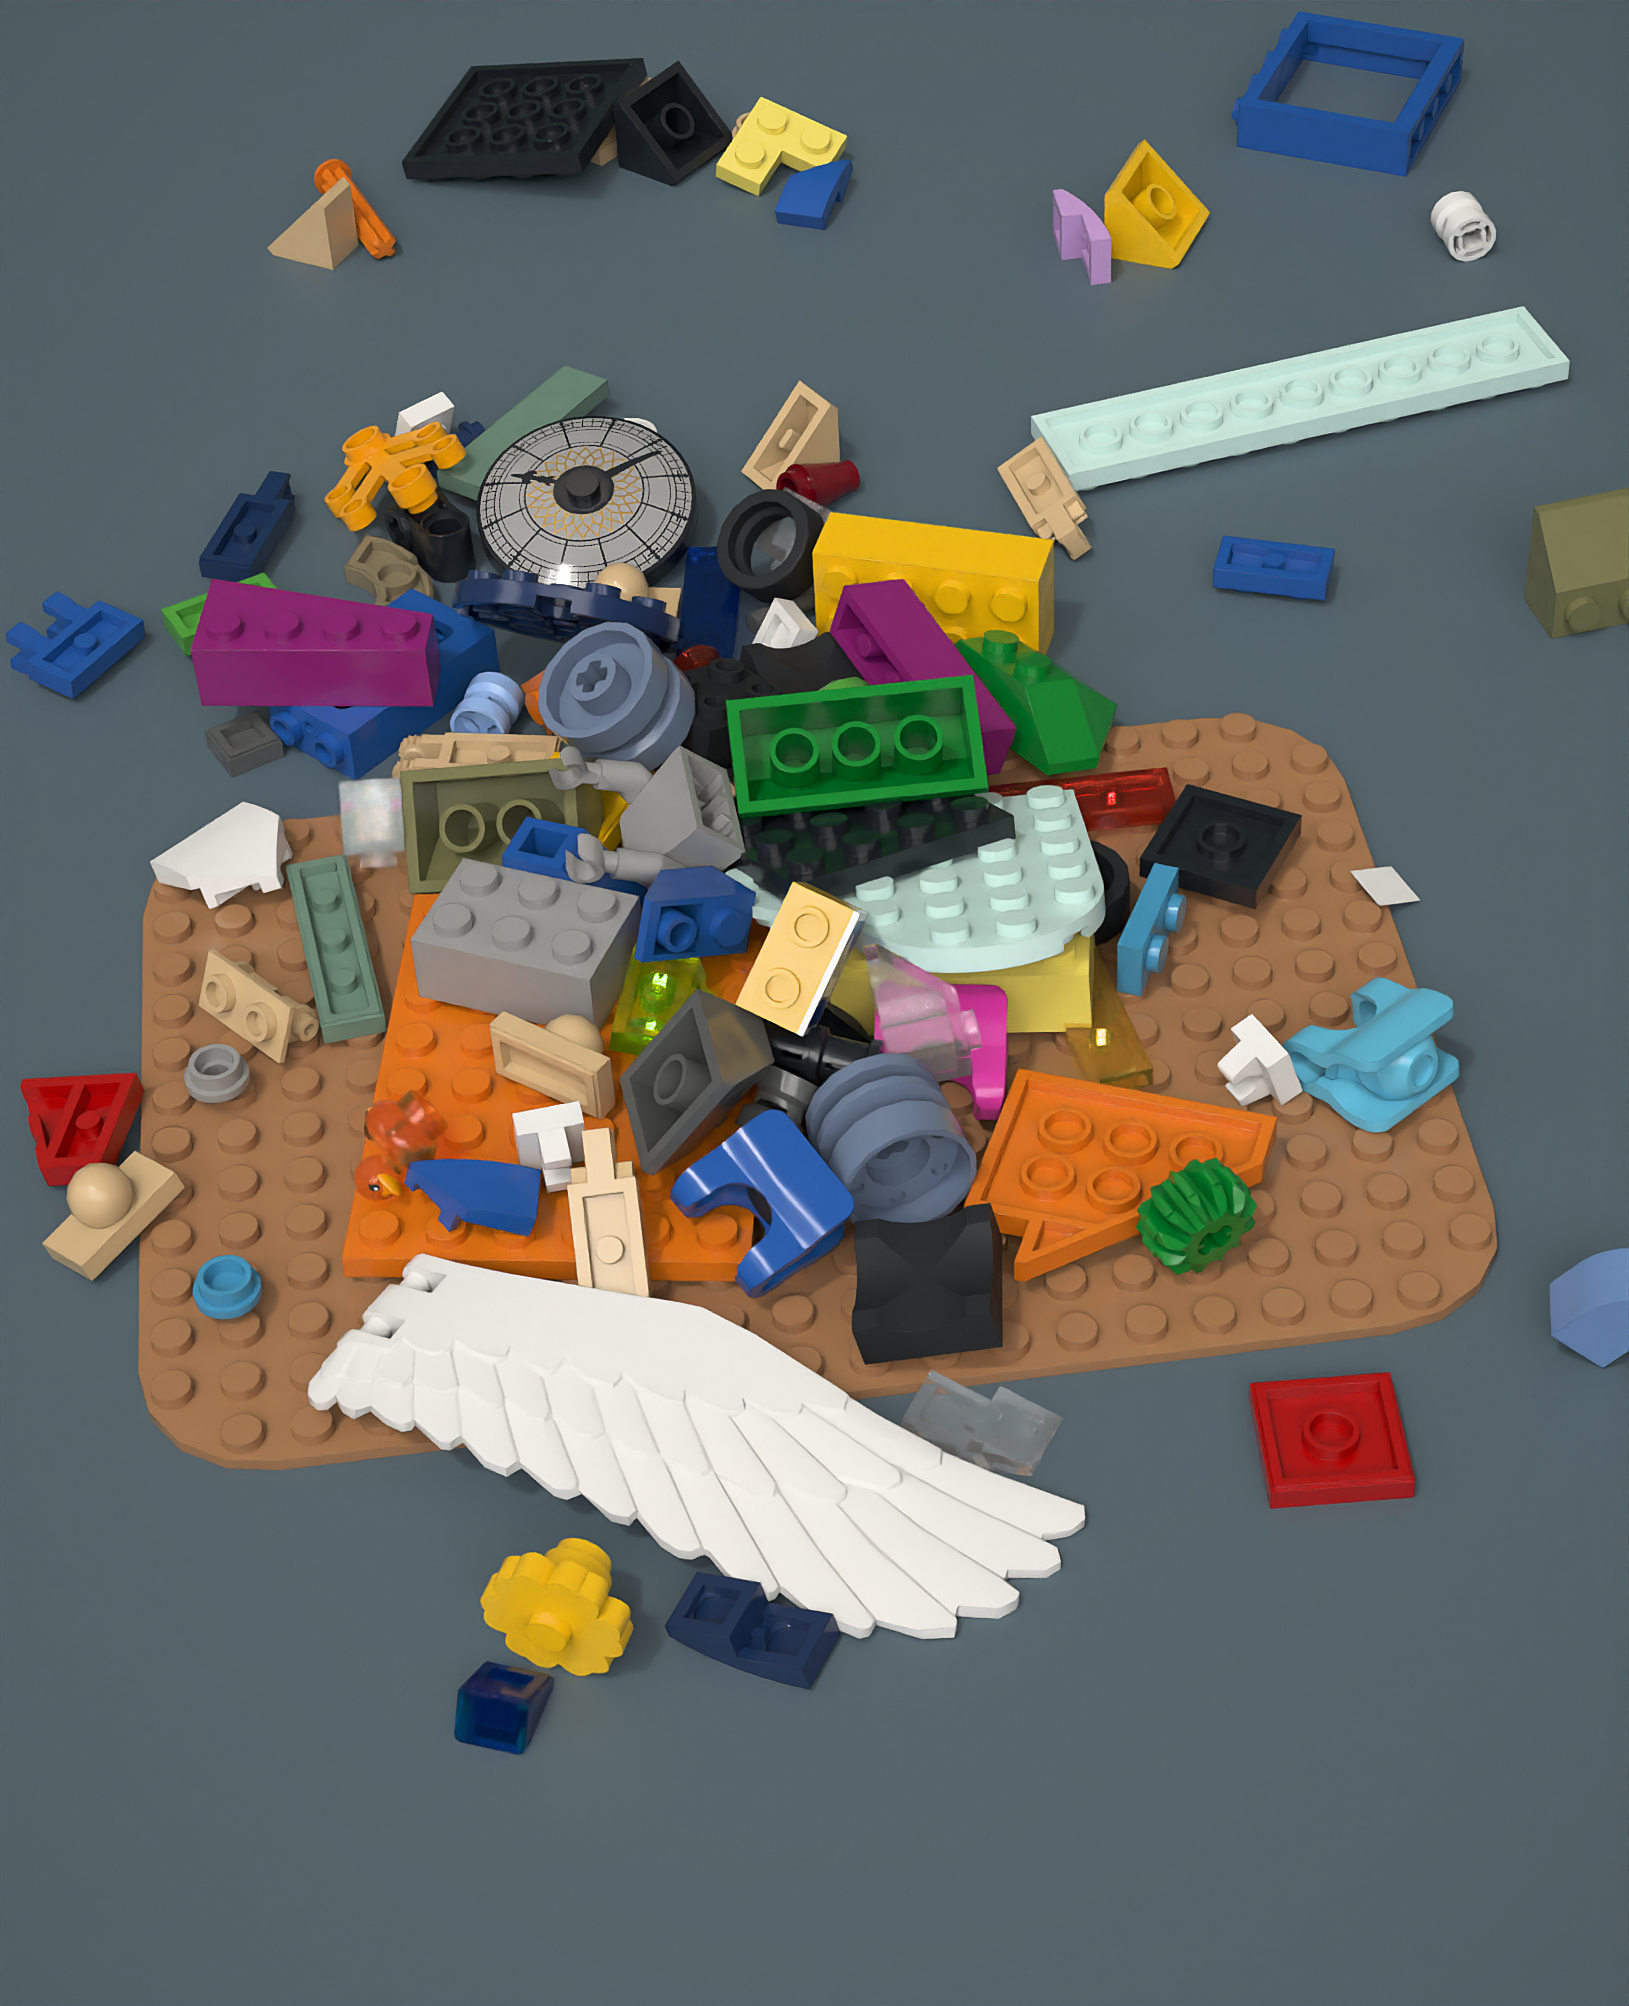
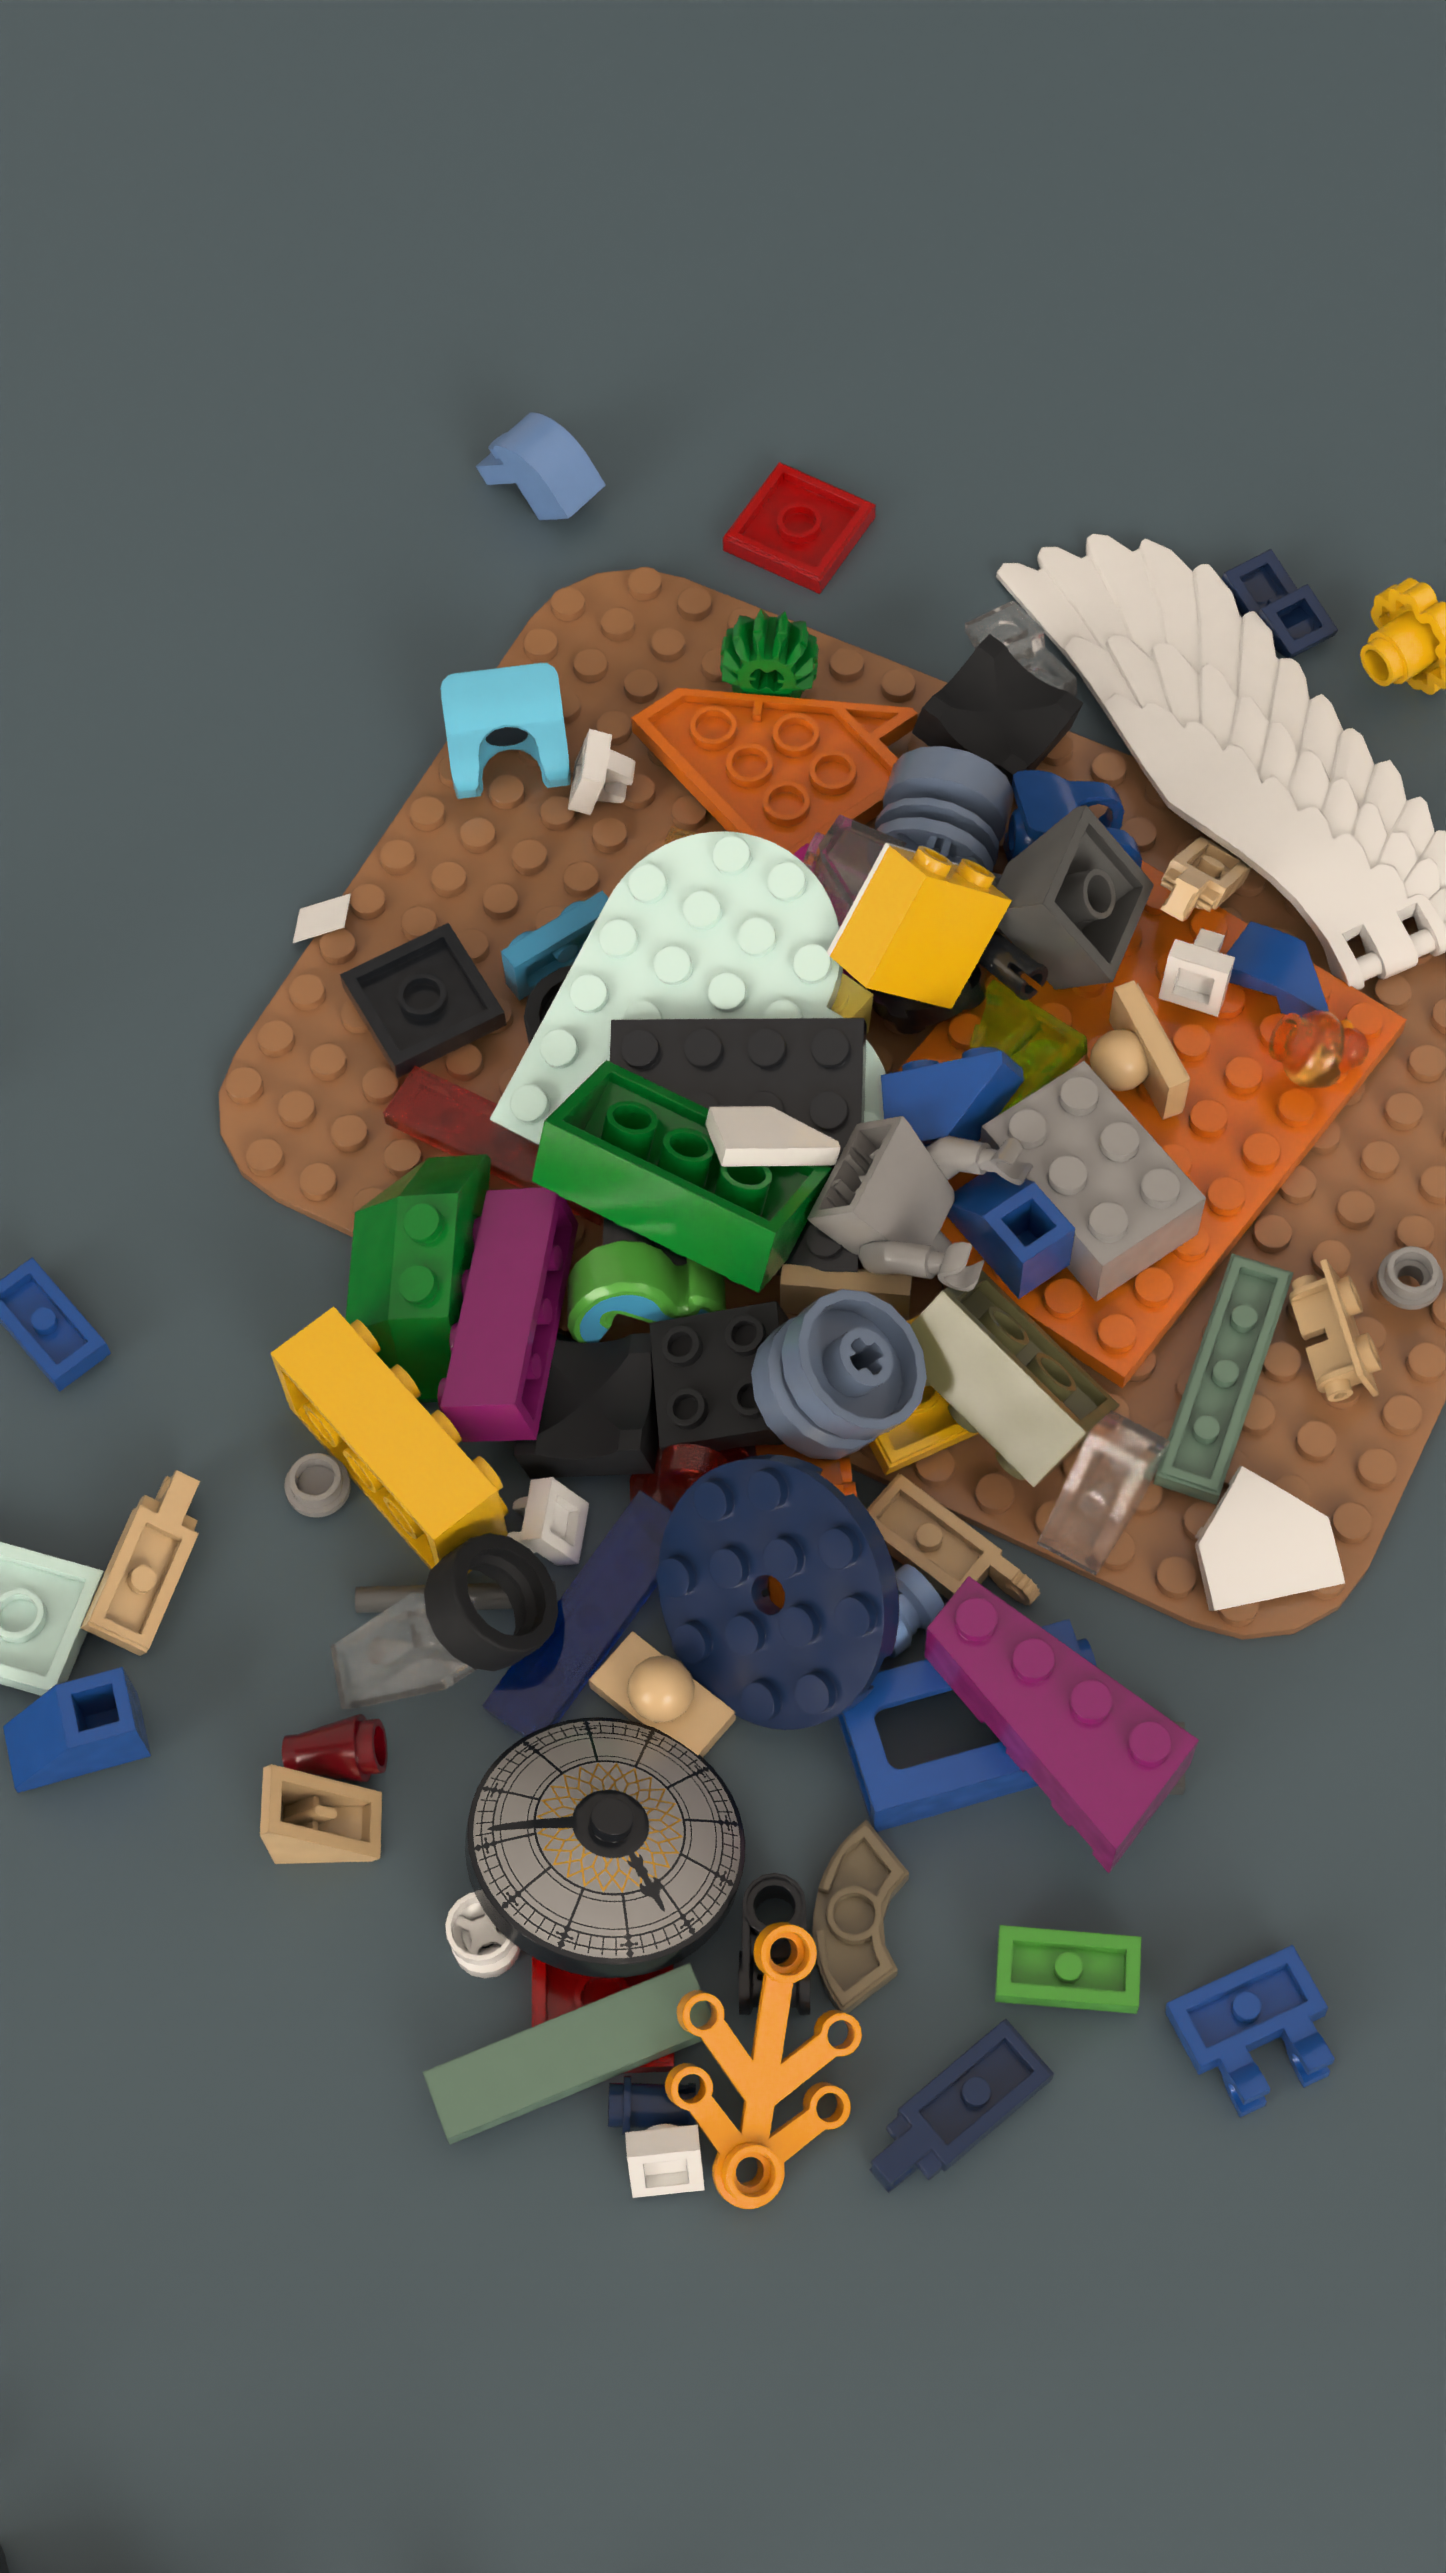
camera: 145 degrees left, 20 degrees up
none -> blue slope [3,1667,151,1793]
none -> white tile [705,1106,841,1167]

